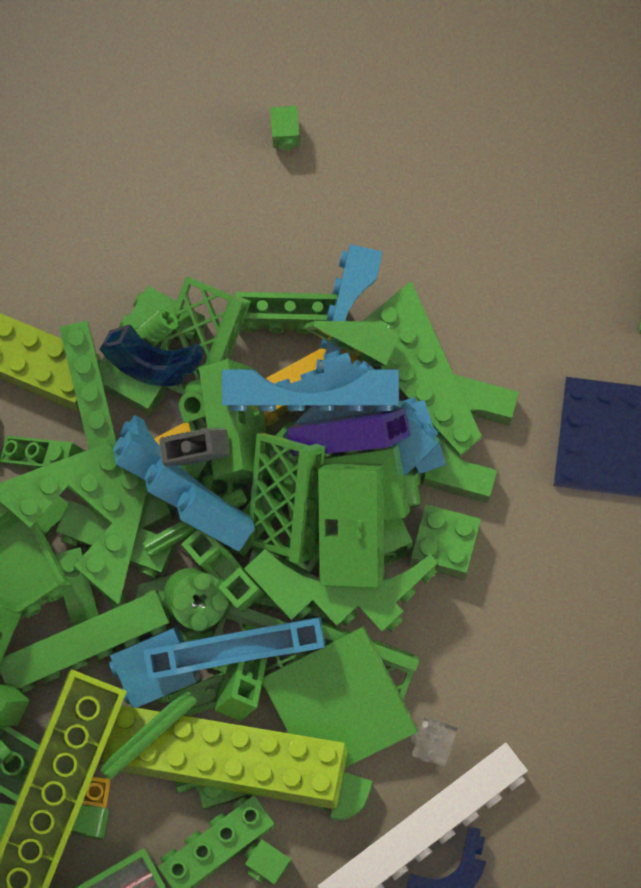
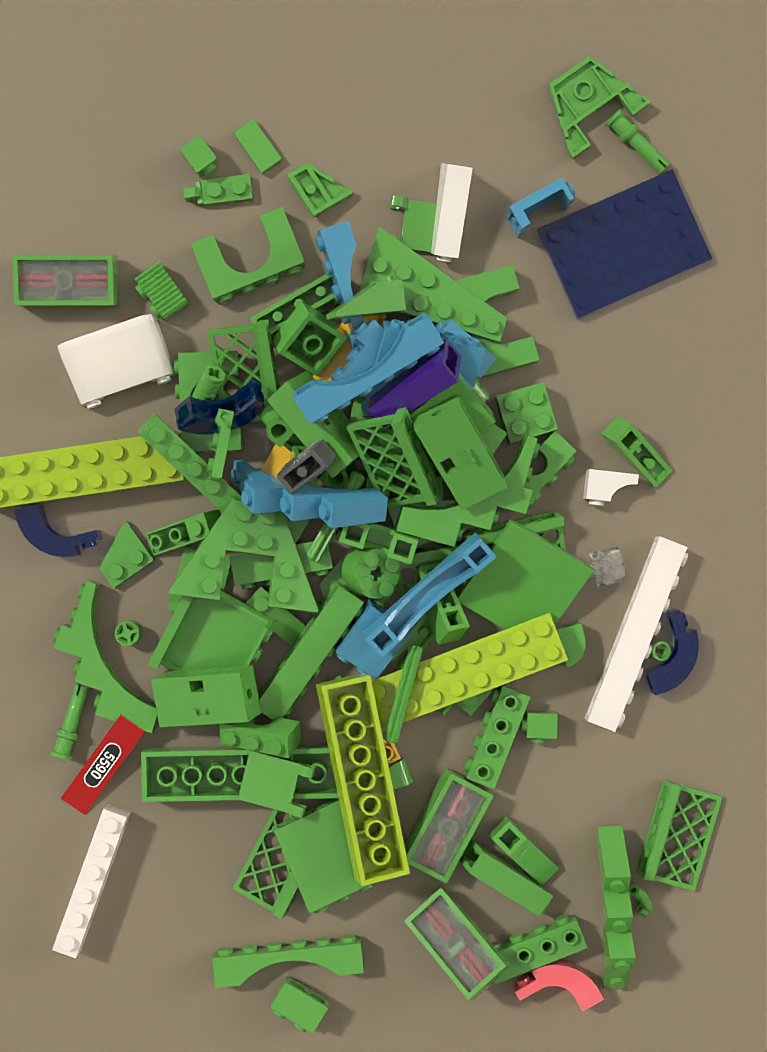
camera: 35 degrees left, 15 degrees up
none -> clear brick [12,255,118,306]
none -> white windscreen [57,314,176,409]
none -> bright green brick [135,261,190,321]
none -> bright green hinge [183,174,253,206]
none -> bright green arch [191,207,306,304]
none -> bright green hinge [206,409,234,481]
none -> bright green tile [233,119,282,174]
none -> bright green brick [272,301,347,376]
none -> bright green wing [286,162,353,218]
none -> bright green flag [390,196,437,253]
none -> white slope [431,163,473,262]
none -> dark azure panel [506,177,575,238]
none -> bright green arch [524,431,576,503]
none -> white arch [583,469,639,506]
none -> bright green slope [601,416,673,488]
none -> bright green hinge [650,641,671,661]

